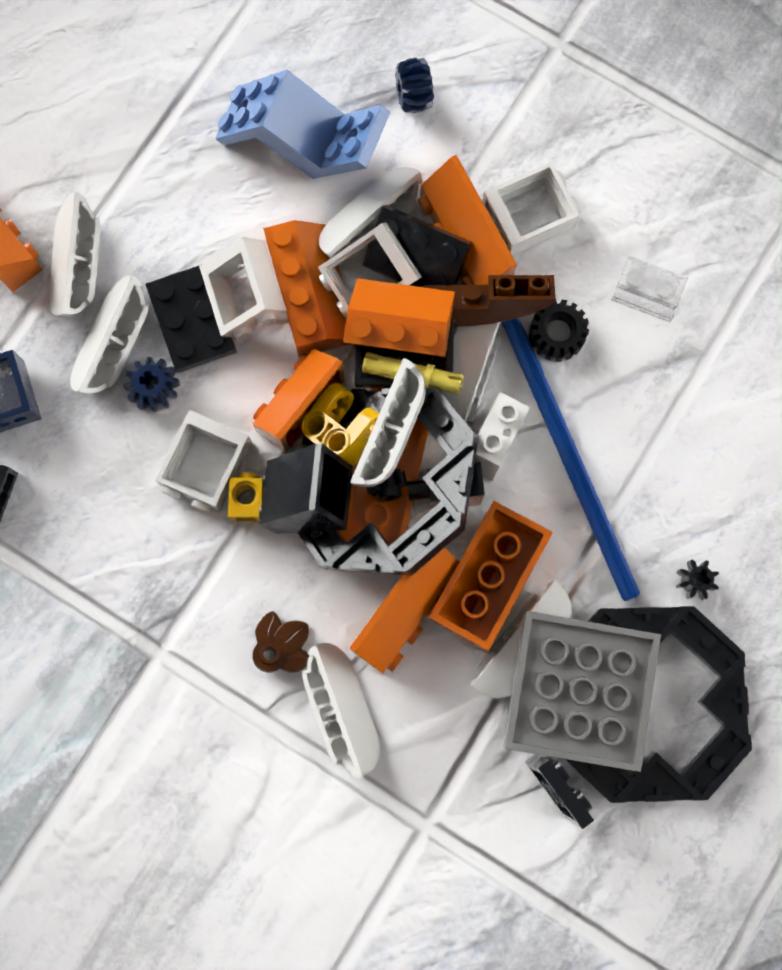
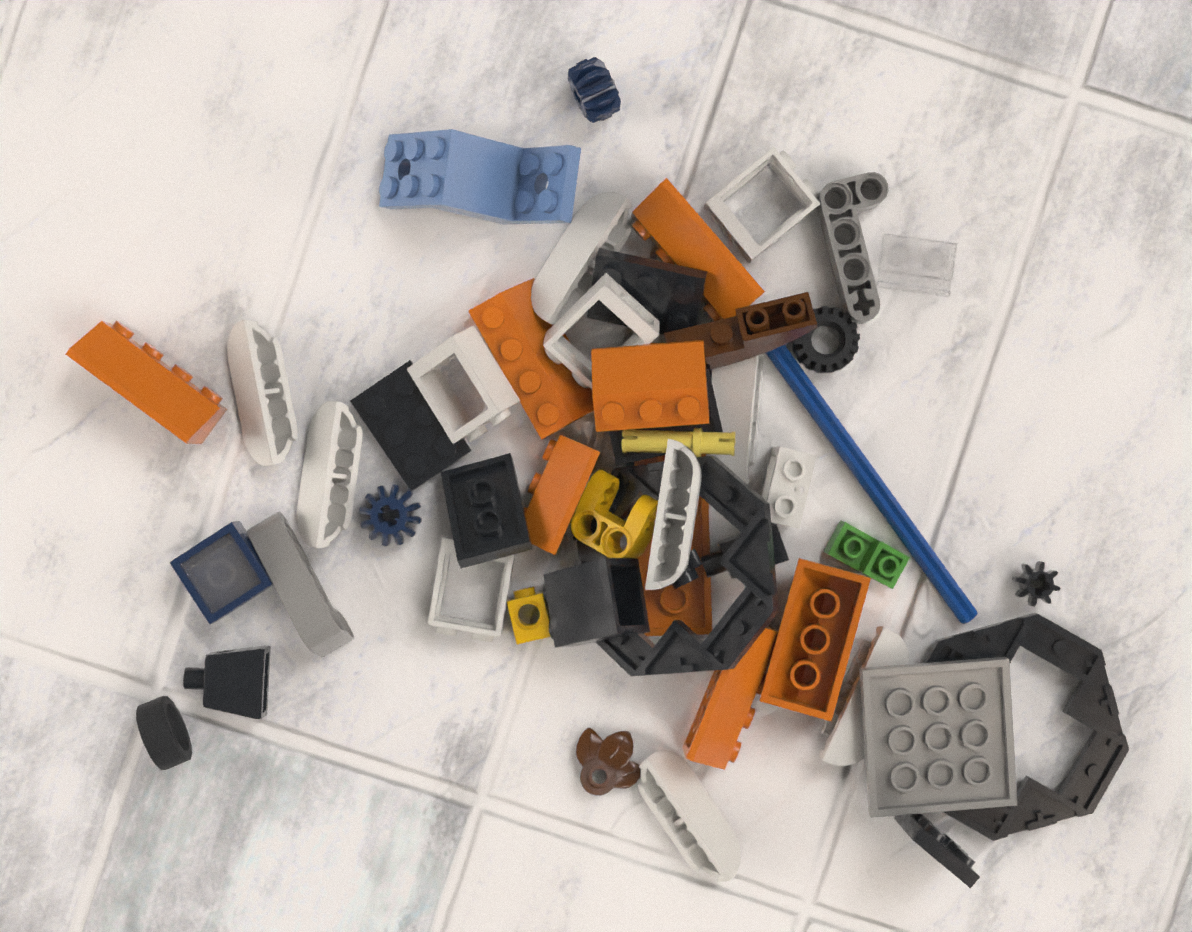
camera: 10 degrees left, 10 degrees up
none -> light grey beam [247,512,354,657]
none -> black plate [440,453,533,569]
none -> light grey beam [816,172,889,324]
none -> bright green slope [823,520,910,589]

